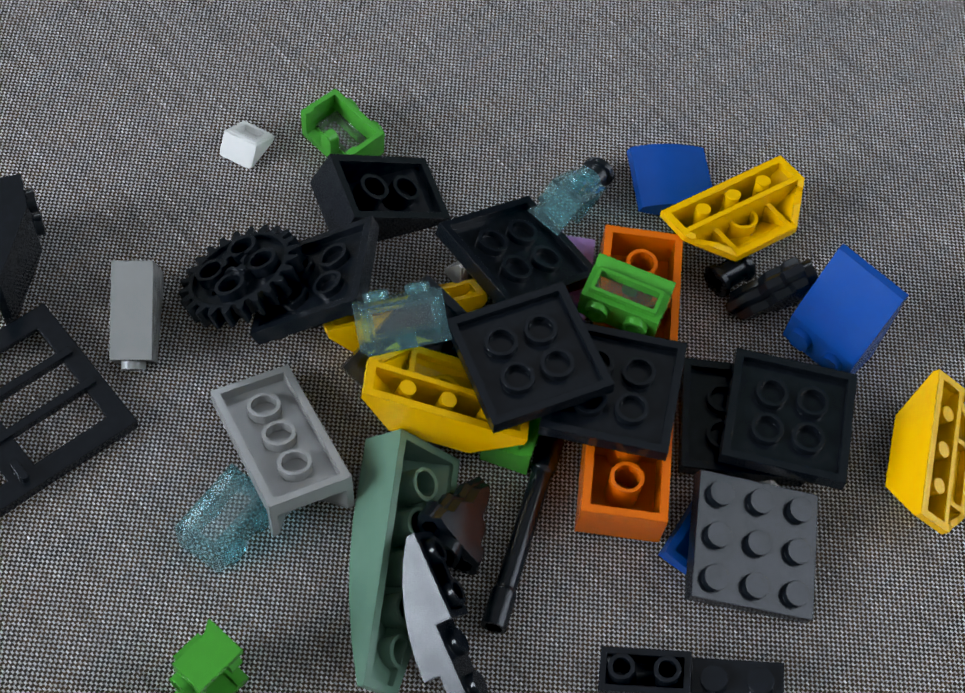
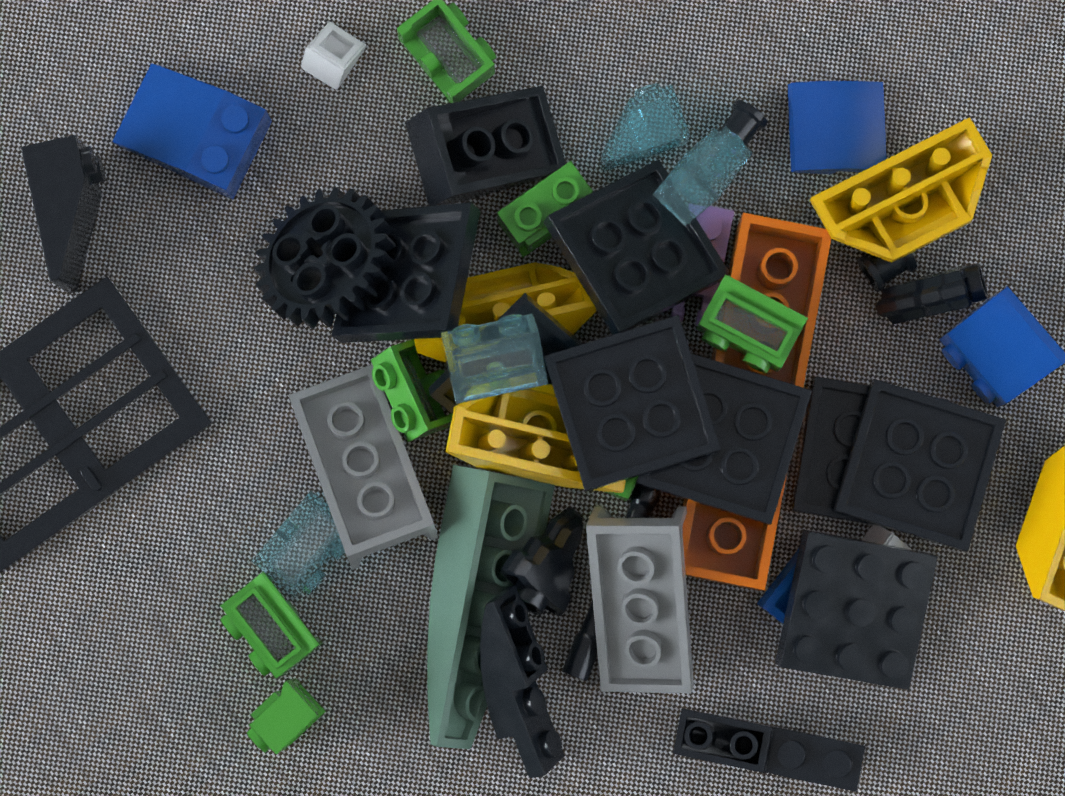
camera: 10 degrees right, 25 degrees up
light grey slope [109,260,164,371] -> none
none -> blue slope [112,63,272,200]
none -> bright green window [220,572,323,679]
none -> bright green window [371,339,453,442]
none -> bright green window [497,161,593,257]
none -> light grey plate [586,506,694,694]
none -> clear light blue slope [600,83,690,172]

